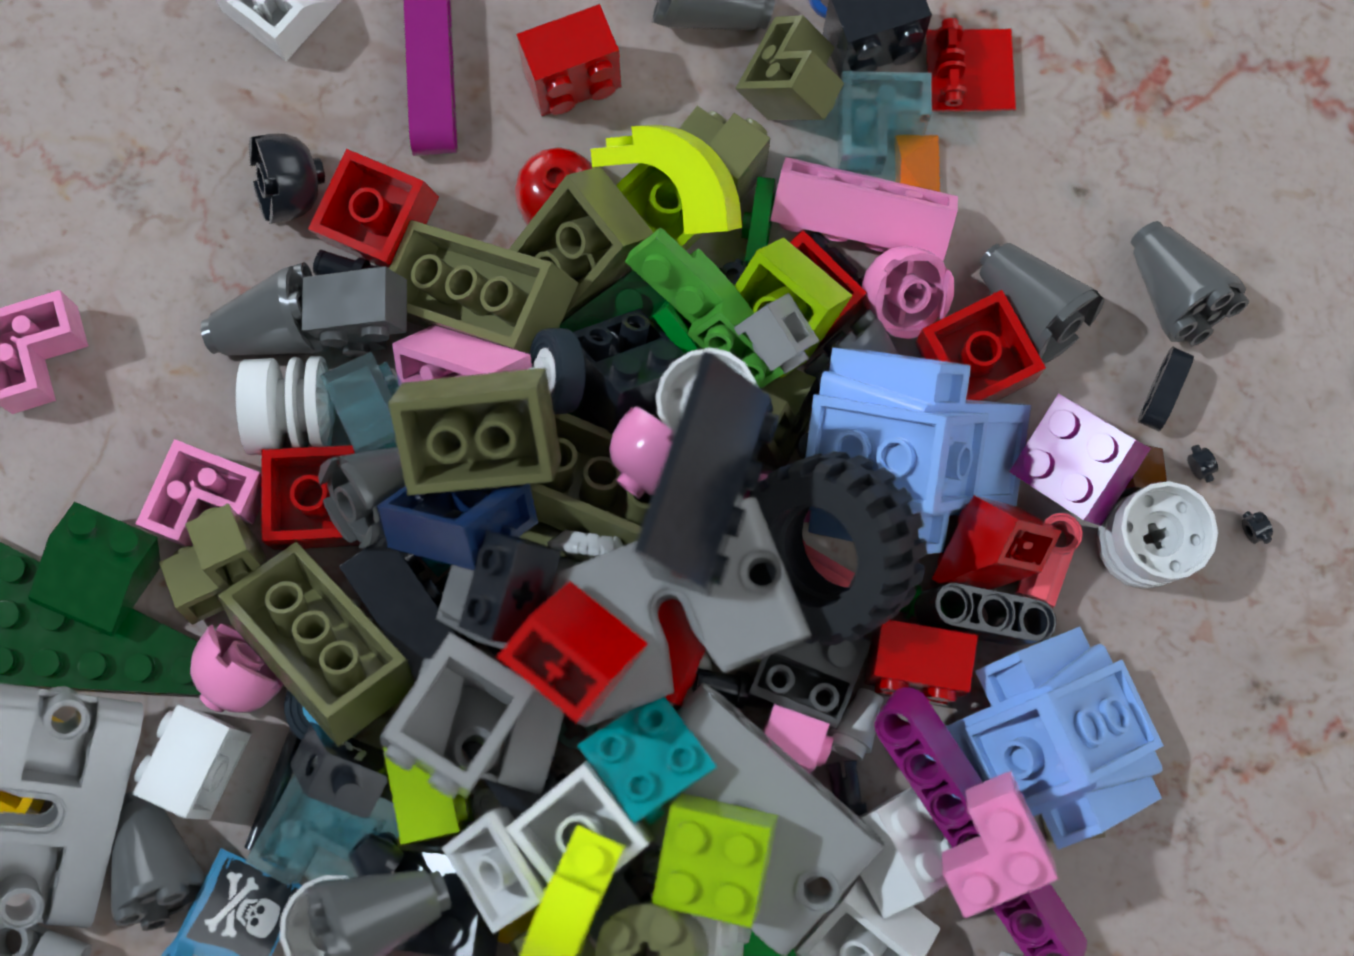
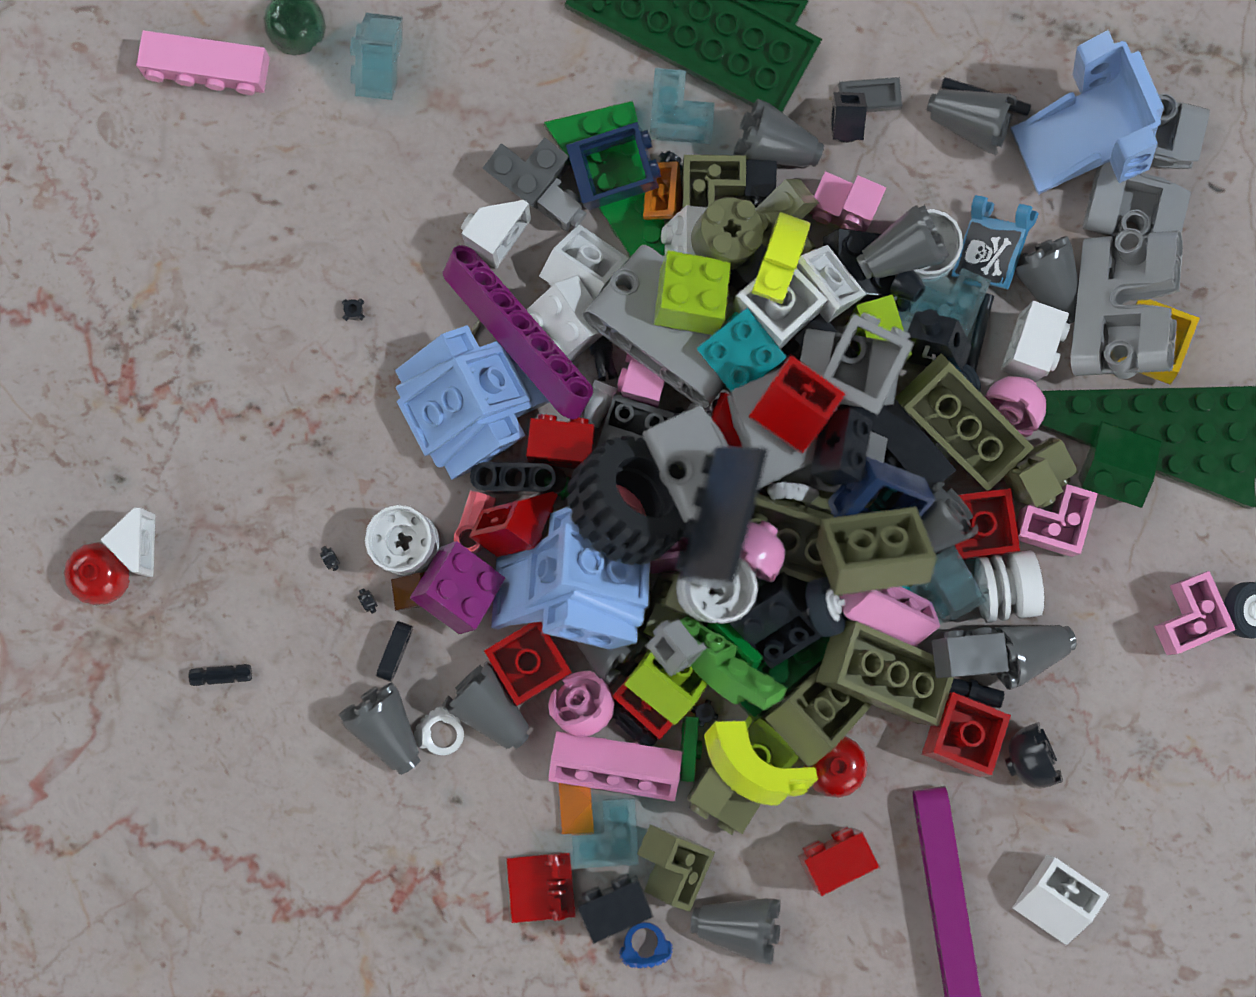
camera: 170 degrees right, 5 degrees up
bright pink brick [941,771,1058,918] -> none
none -> black piece [342,298,365,321]
none -> white piece [414,707,464,755]

